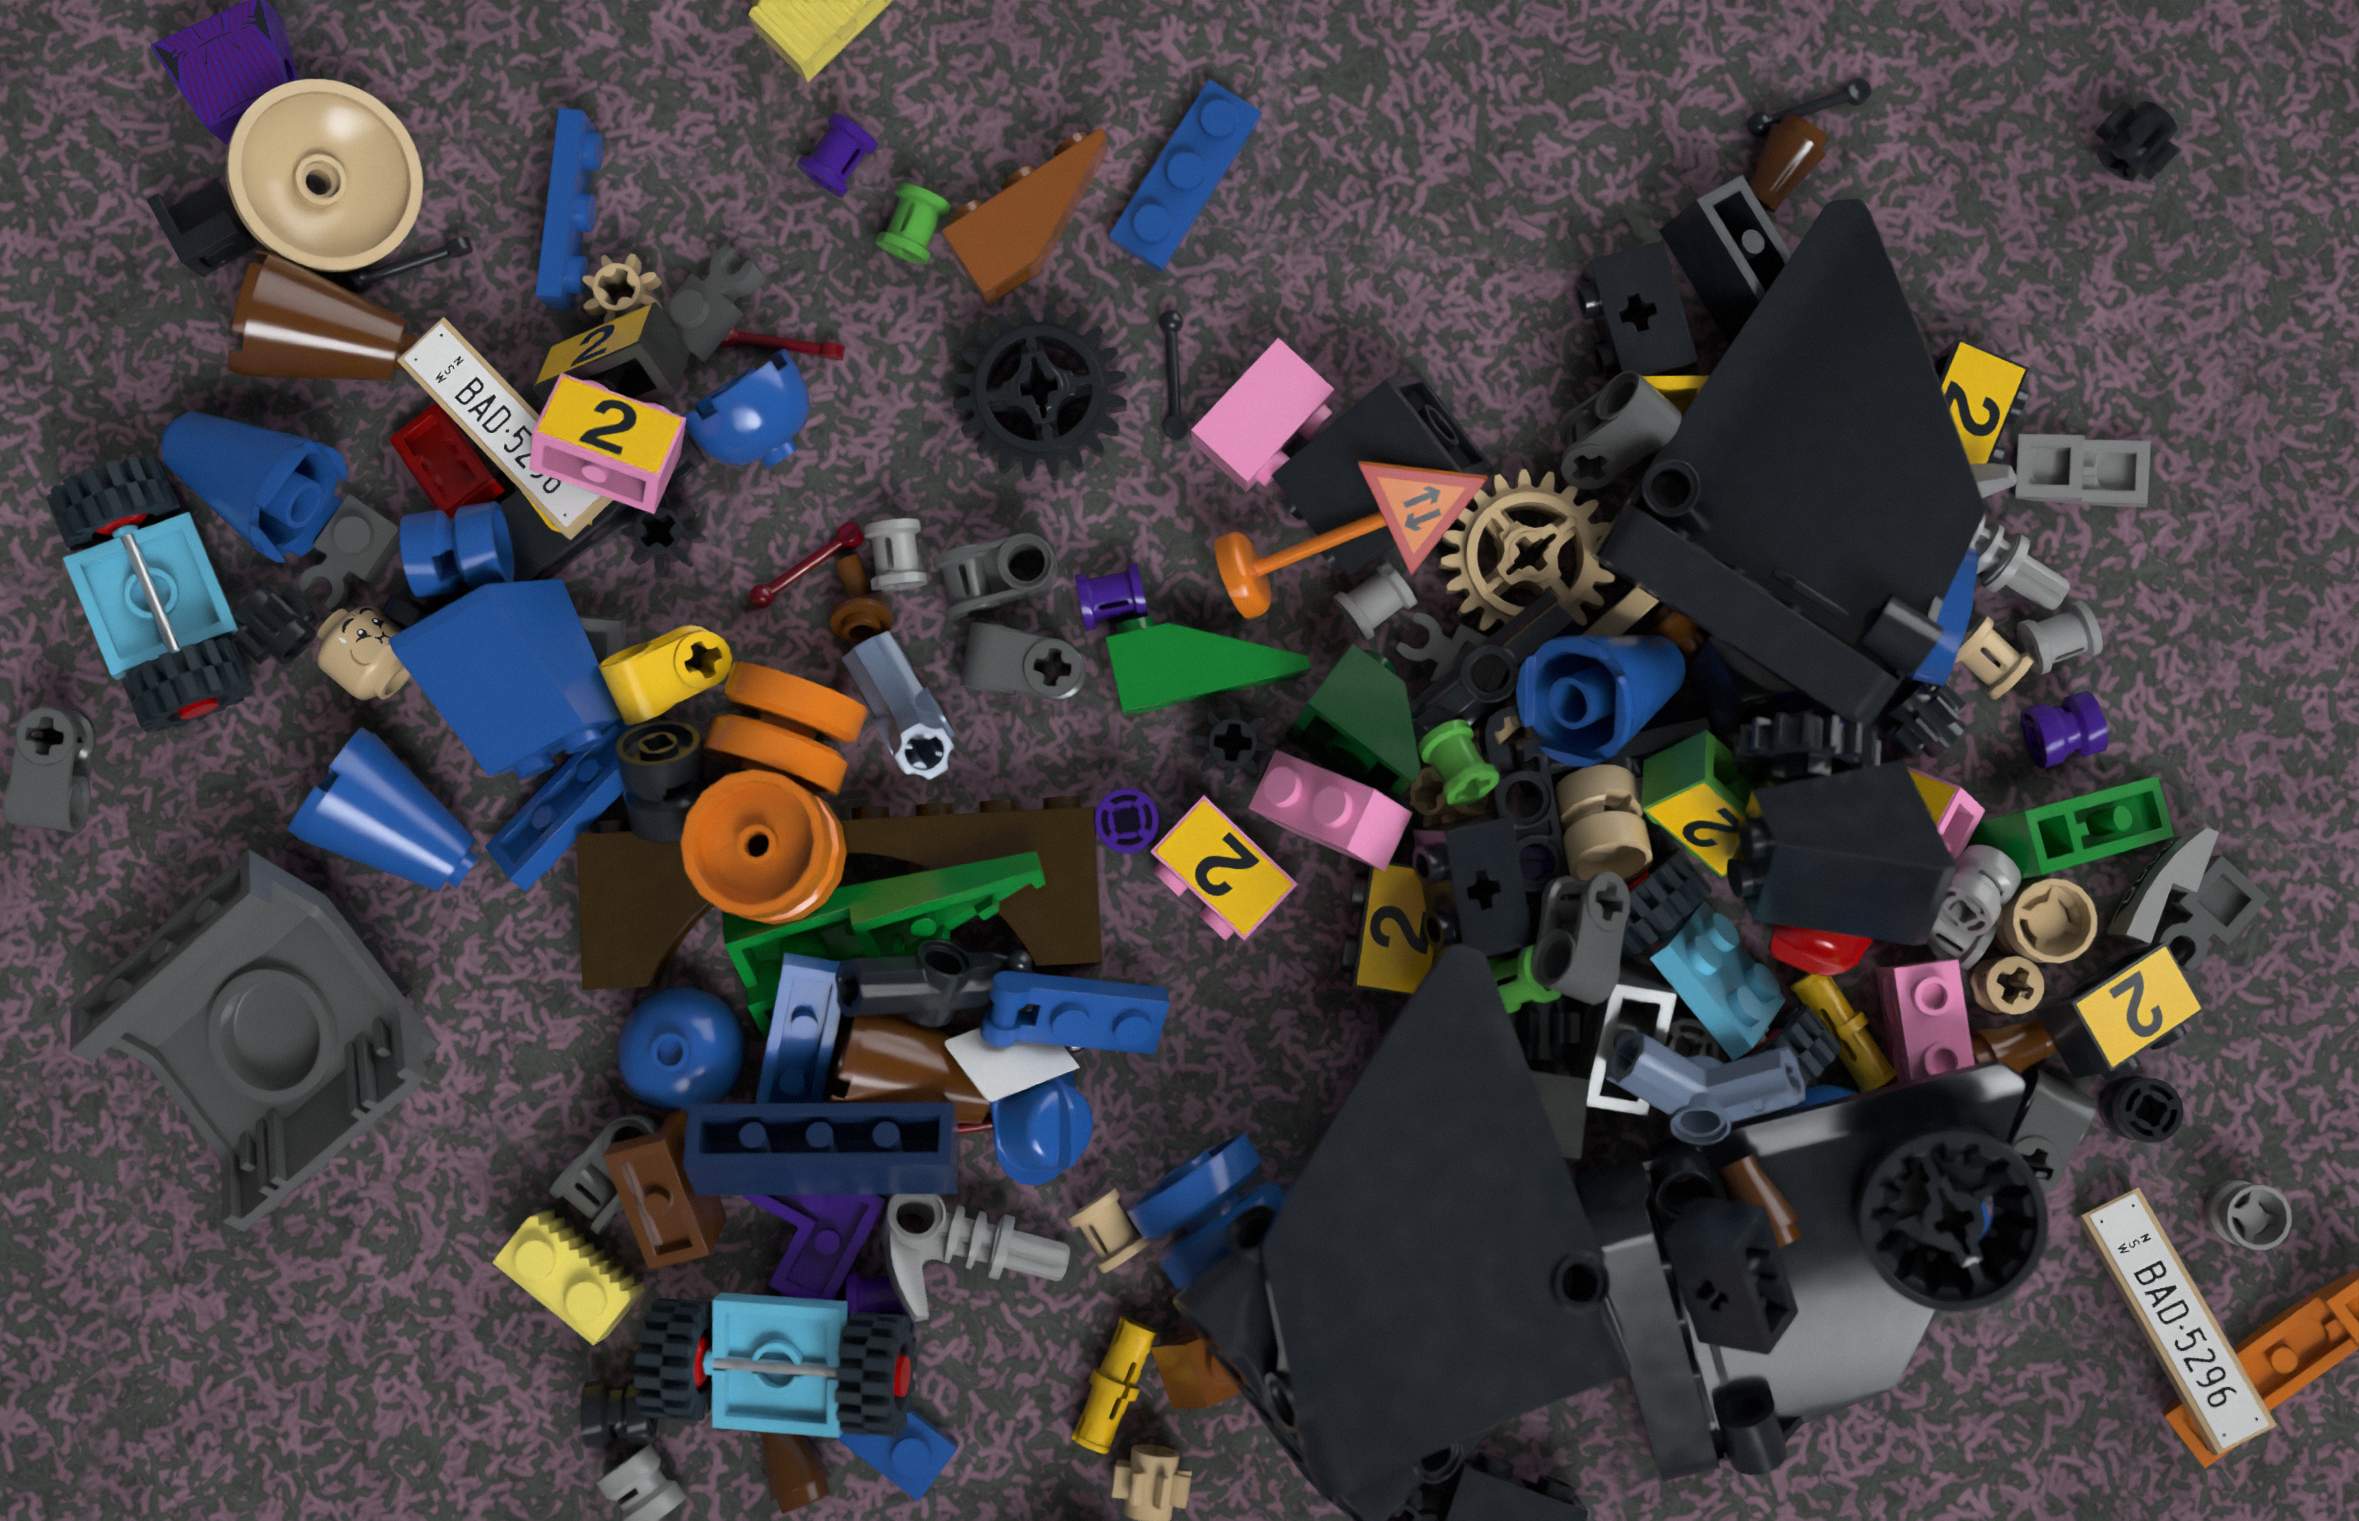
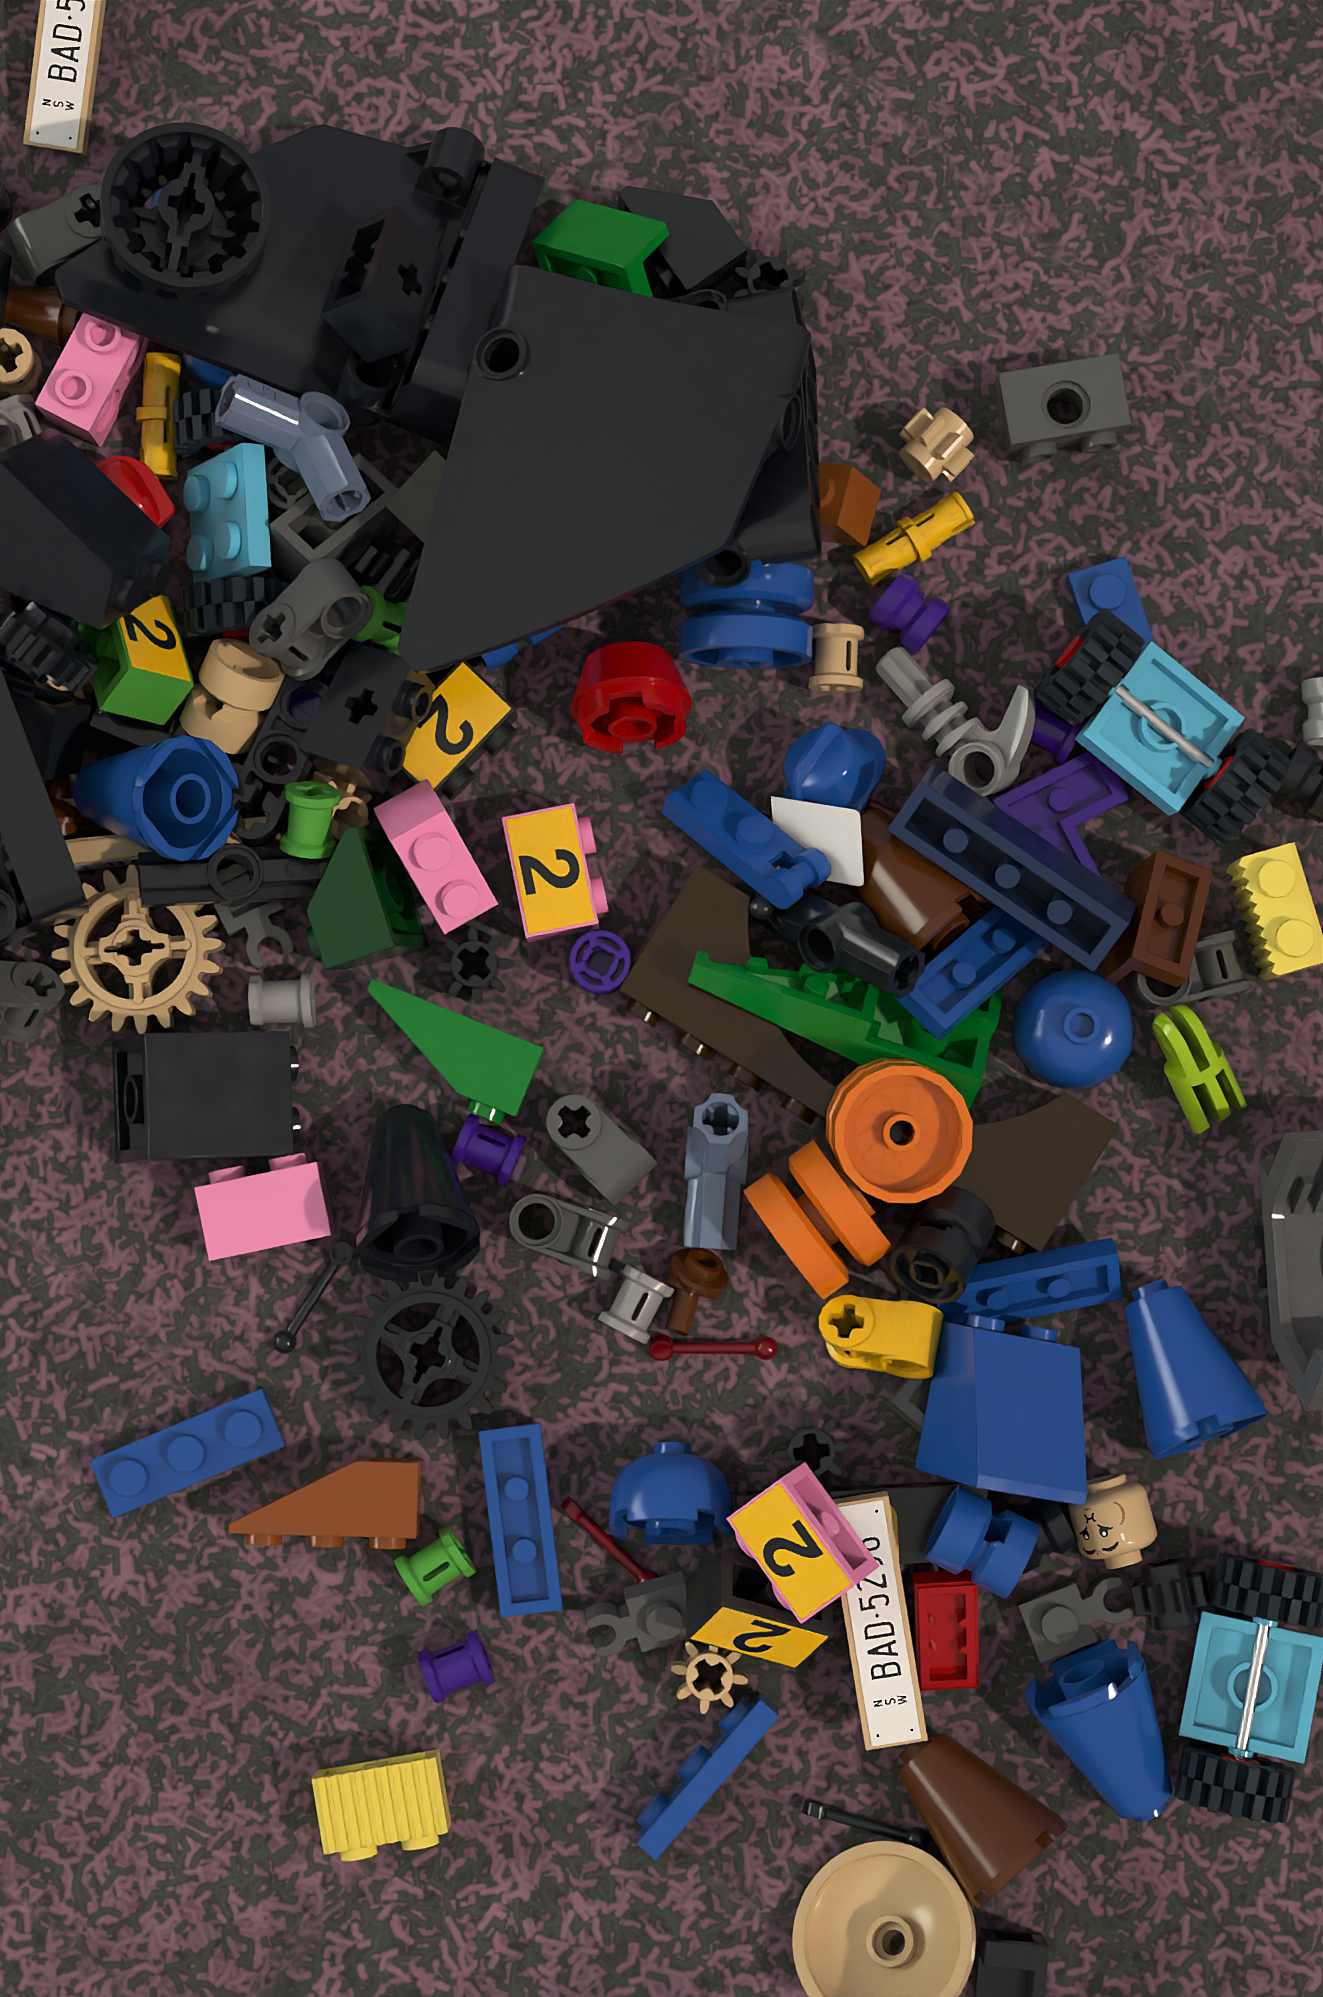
camera: 145 degrees left, 0 degrees up
reddish brown cone [759,1431,832,1514] -> none
orange piece [1214,461,1488,620] -> none
reddish brown cone [1717,1154,1802,1248] -> none
none -> black cone [355,1104,480,1283]
none -> blue plate [478,1422,563,1618]
none -> green panel [532,200,669,297]
none -> red cone [570,642,692,754]
none -> dark purple wheel [867,570,952,656]
none -> lime arm [1153,1004,1248,1134]

